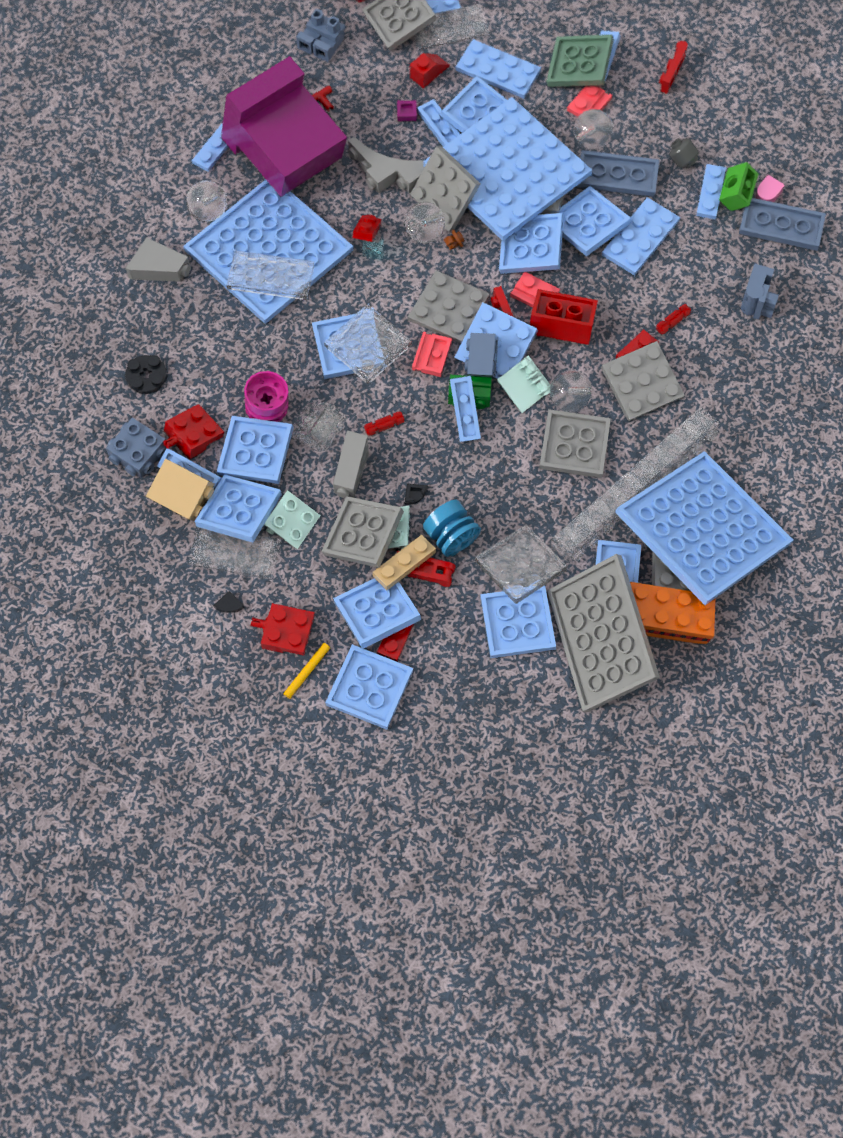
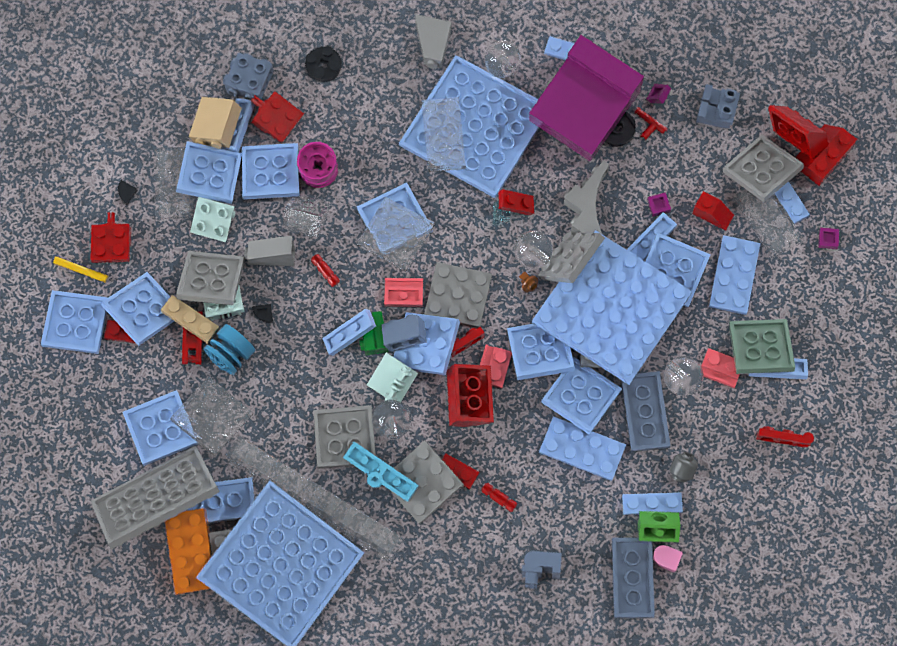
camera: 75 degrees right, 5 degrees up
none -> medium azure hinge [343,442,419,502]

